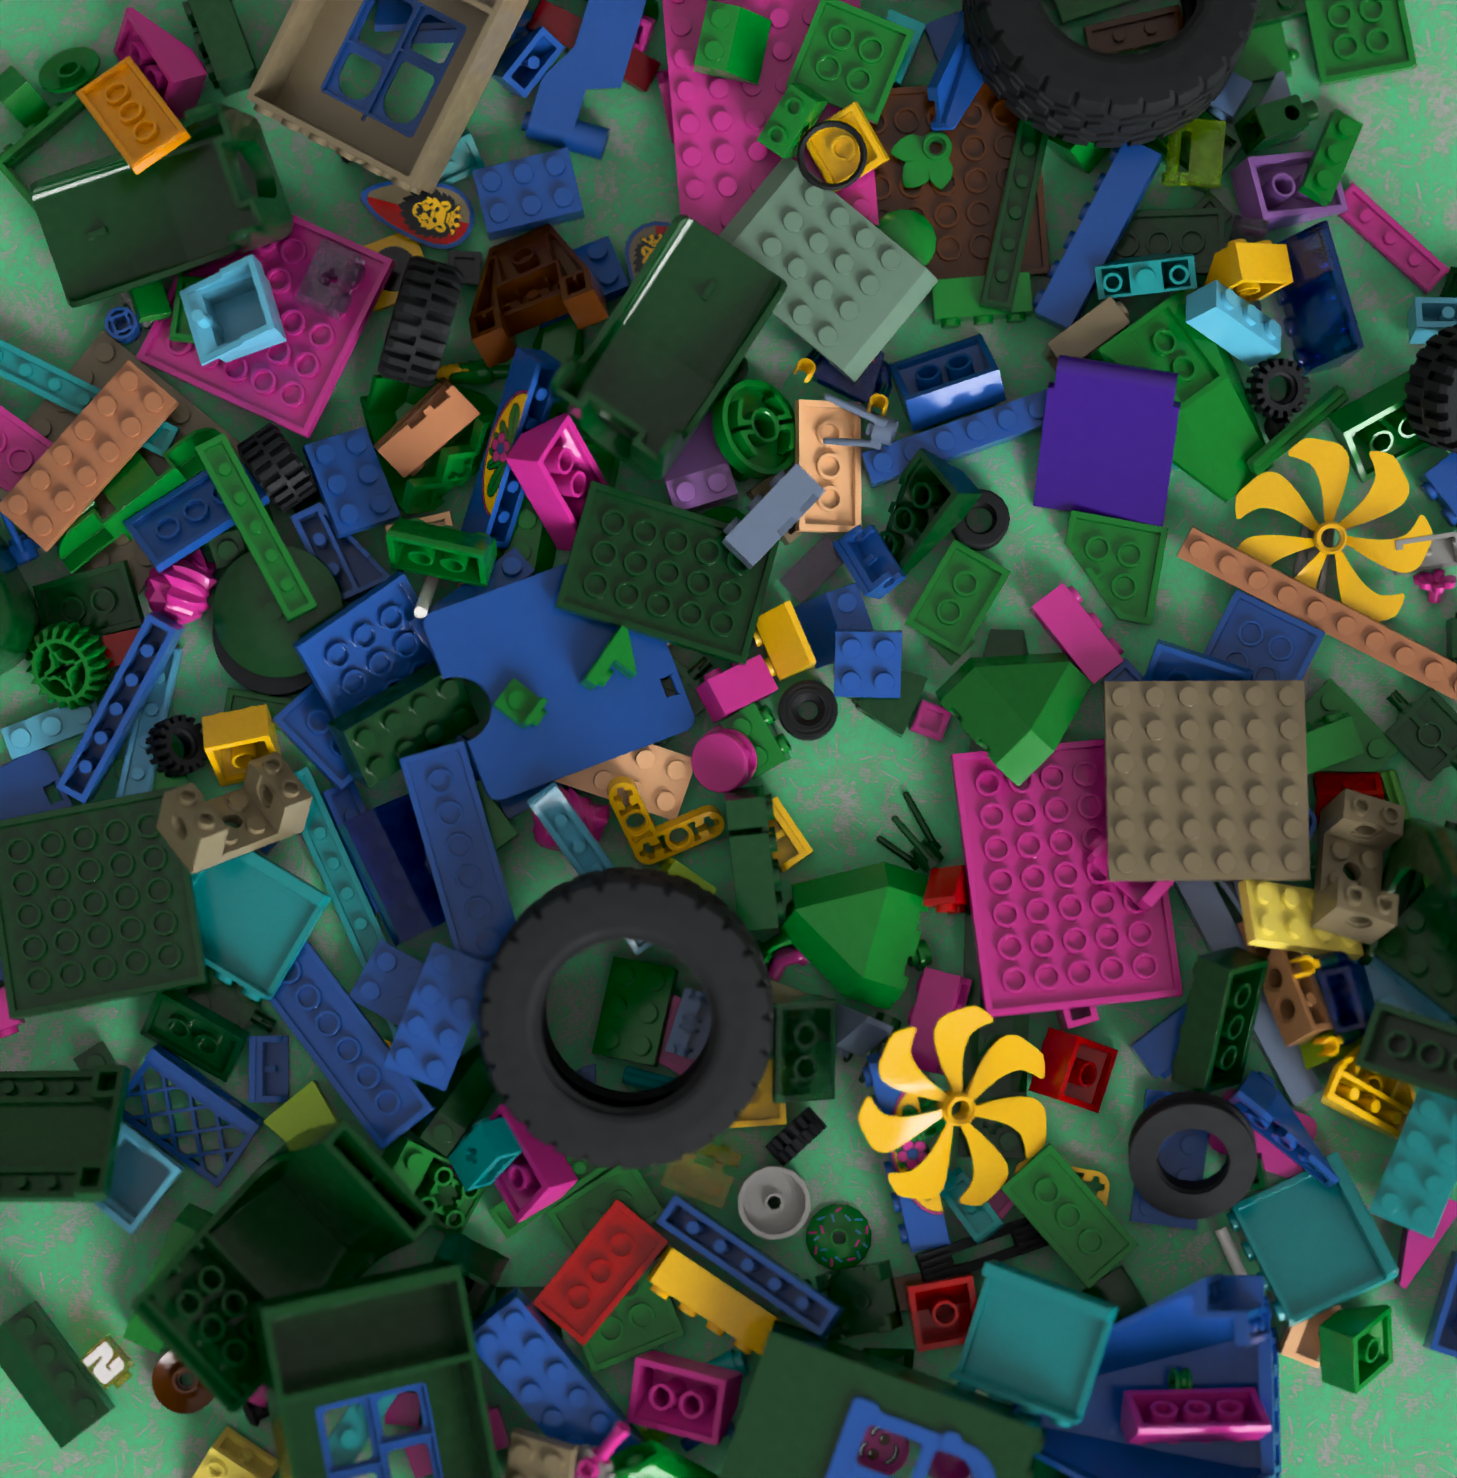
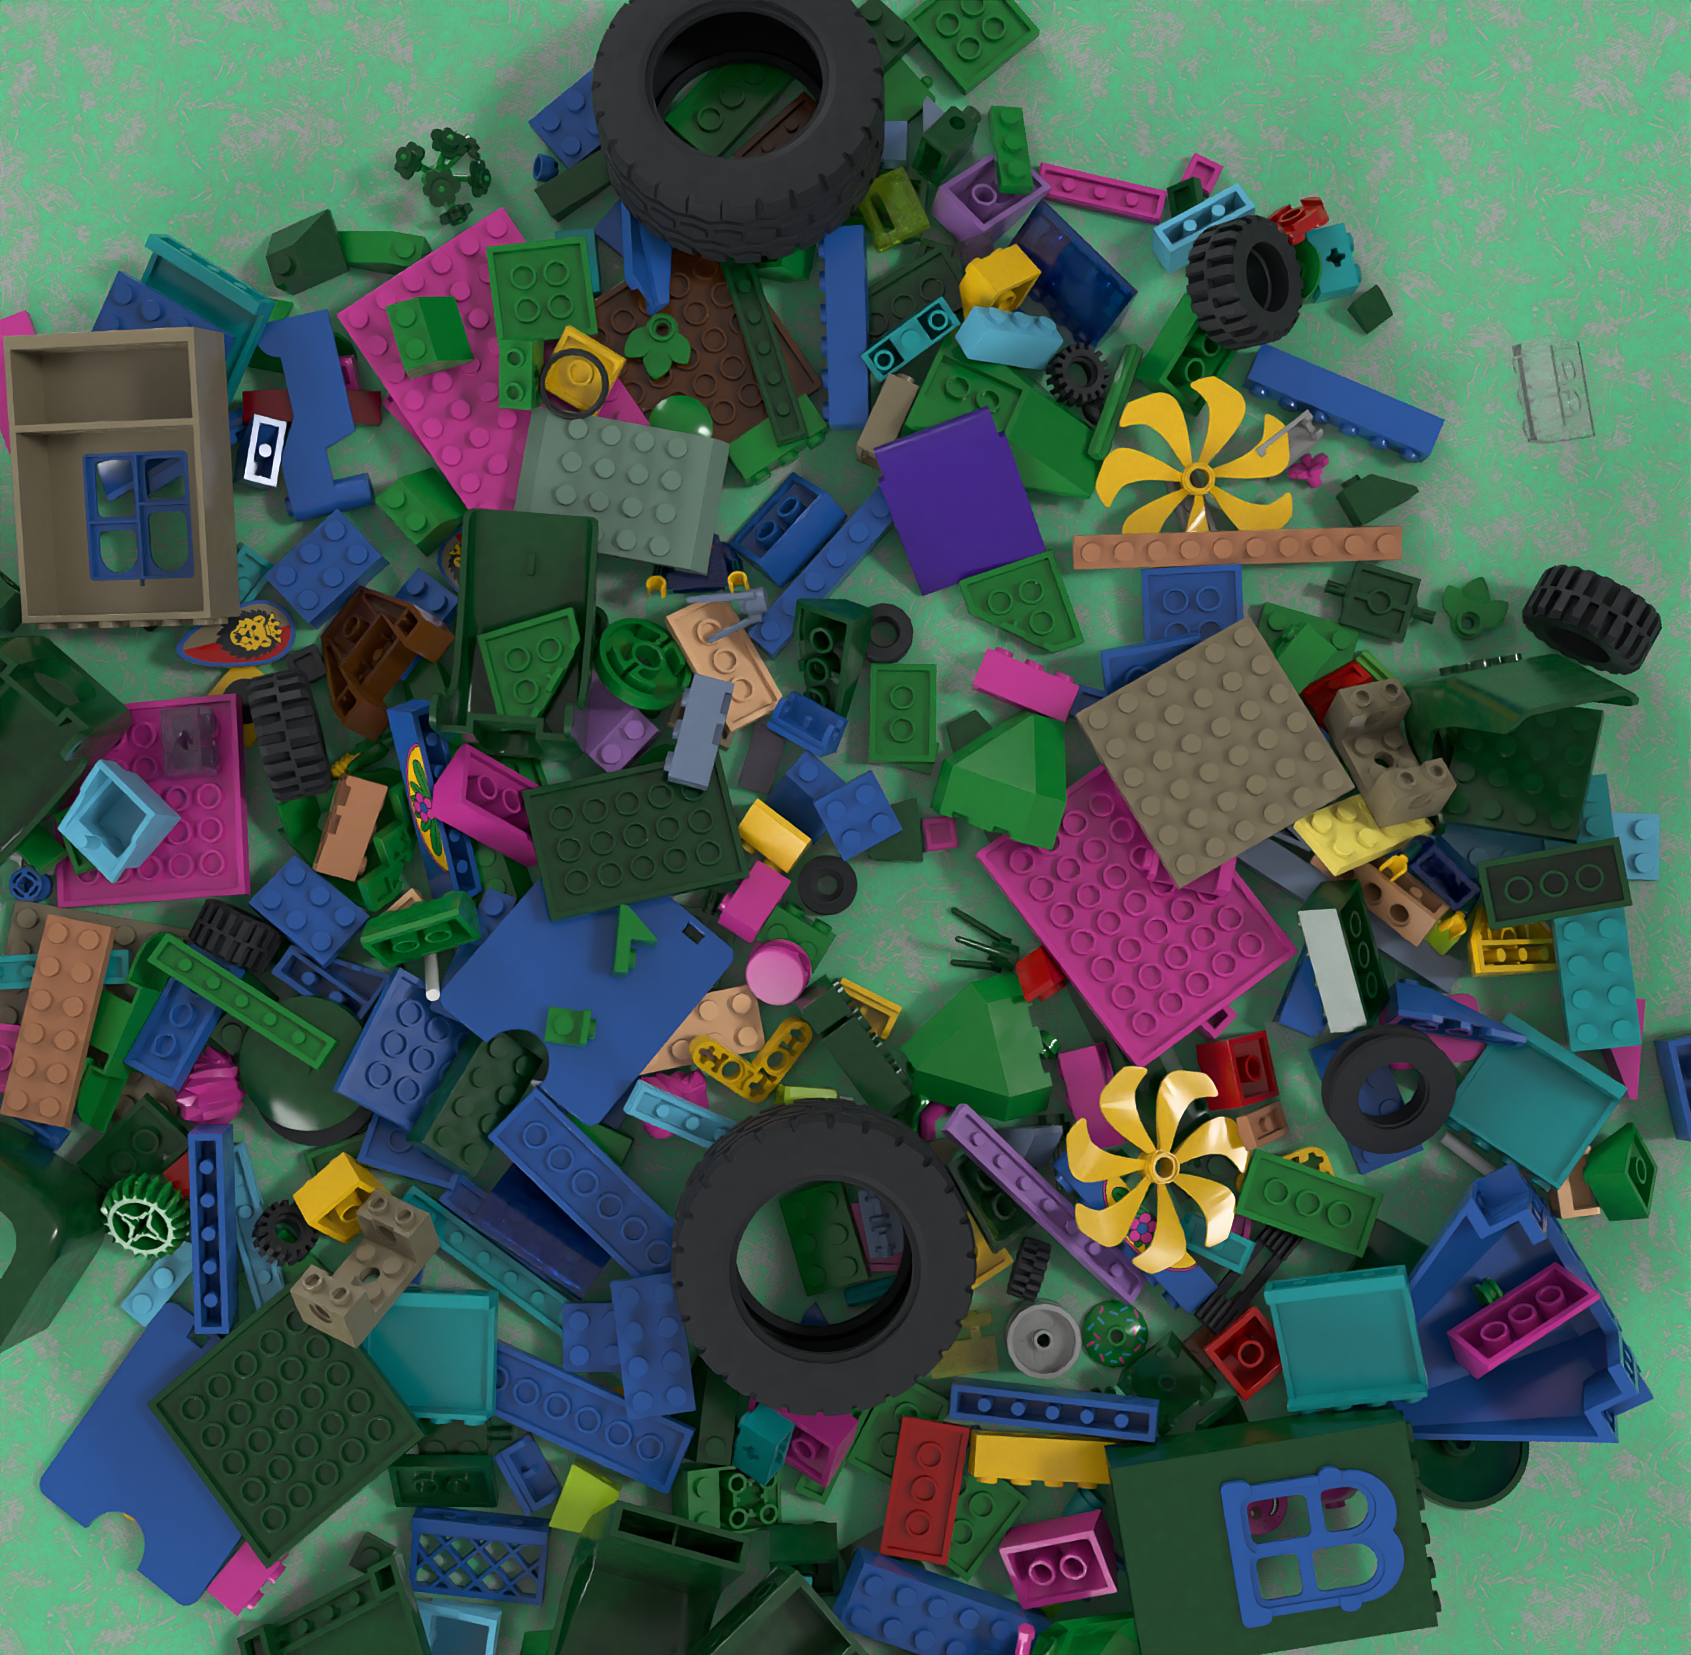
camera: 30 degrees left, 0 degrees up
none -> green slope [374,467,468,557]
none -> green plate [477,607,584,733]
none -> medium lavender plate [941,1104,1147,1305]
none -> nougat plate [1236,1100,1289,1151]

